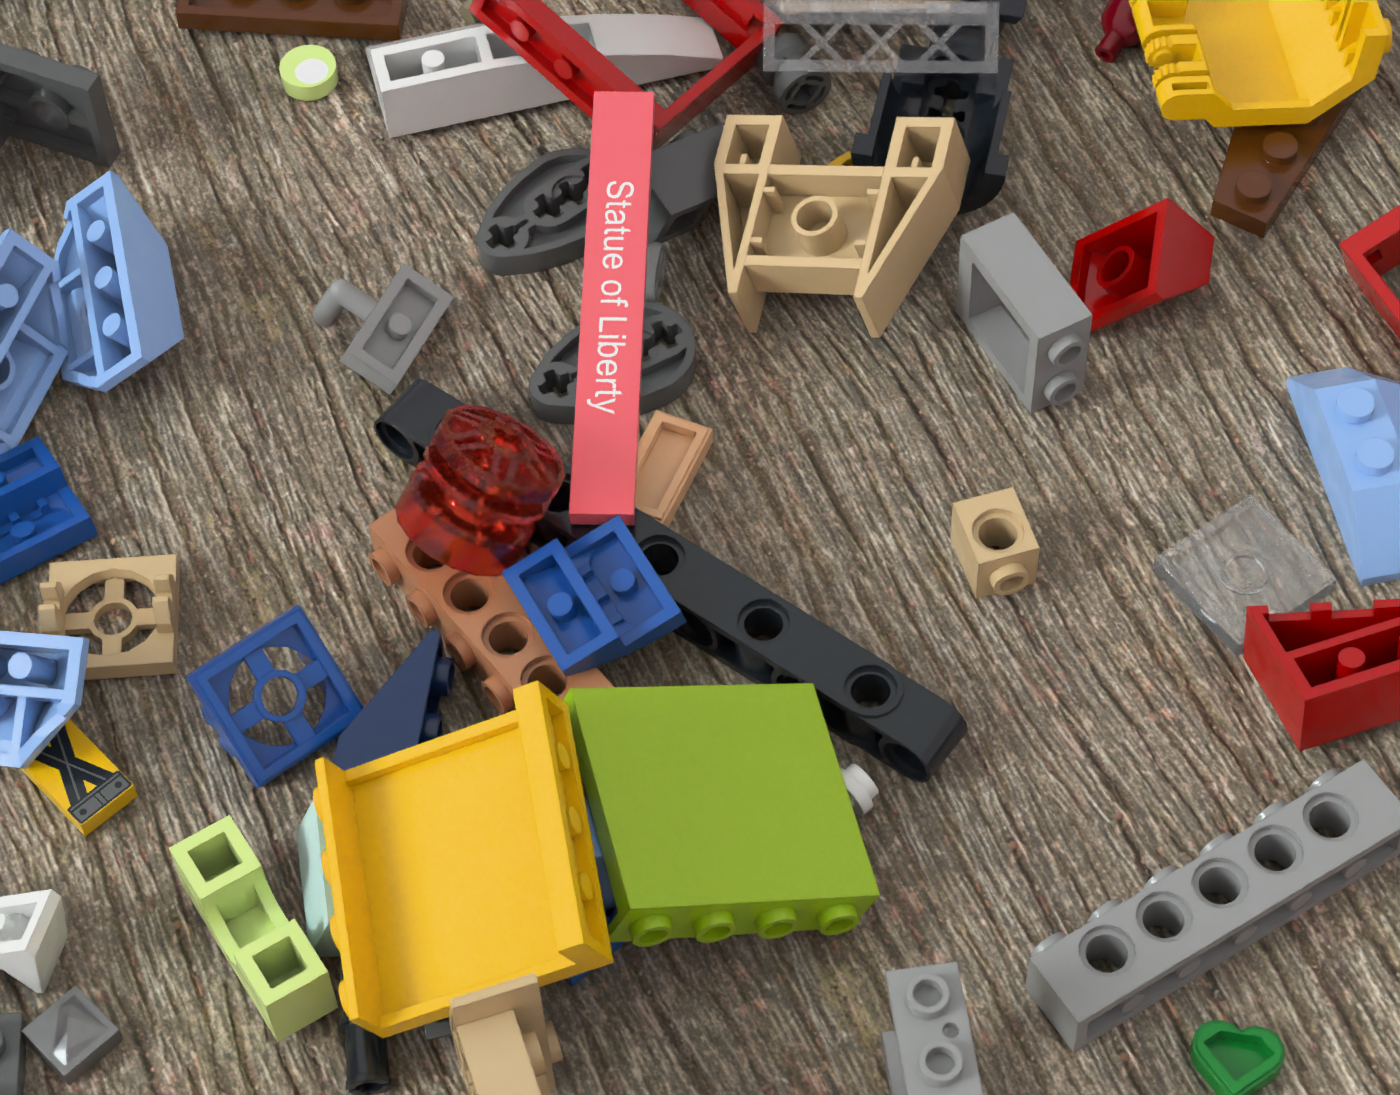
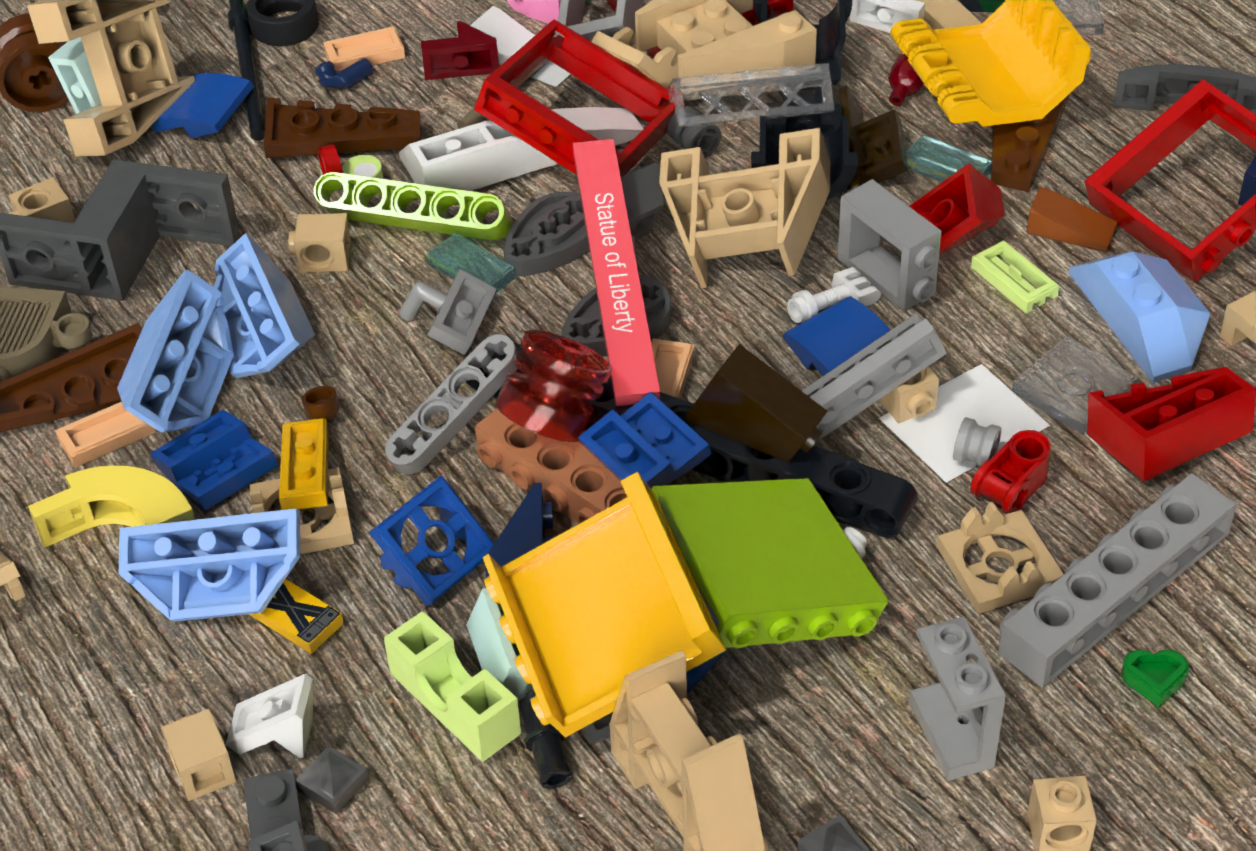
camera: 10 degrees left, 10 degrees down
none -> yellow tile [279,418,329,510]
none -> tan brick [288,213,352,272]
none -> reddish brown hinge [302,386,339,423]
none -> lime beam [314,172,513,241]
none -> red tile [317,144,343,175]
none -> light grey beam [385,334,521,475]
none -> clear light blue tile [427,233,516,294]
none -> dark brown slope [684,344,828,462]
none -> blue slope [782,296,891,377]
none -> white hinge [787,267,881,323]
none -> light grey fence [802,313,947,441]
none -> dark brown bracket [839,85,909,192]
none -> white sticker [879,364,1050,483]
none -> clear light blue tile [906,134,992,182]
none -> tan piece [936,502,1064,614]
none -> light grey wheel [953,417,1002,467]
none -> red piece [970,430,1051,514]
none -> yellowish green tile [971,240,1059,313]
none -> dark orange slope [1027,187,1118,252]

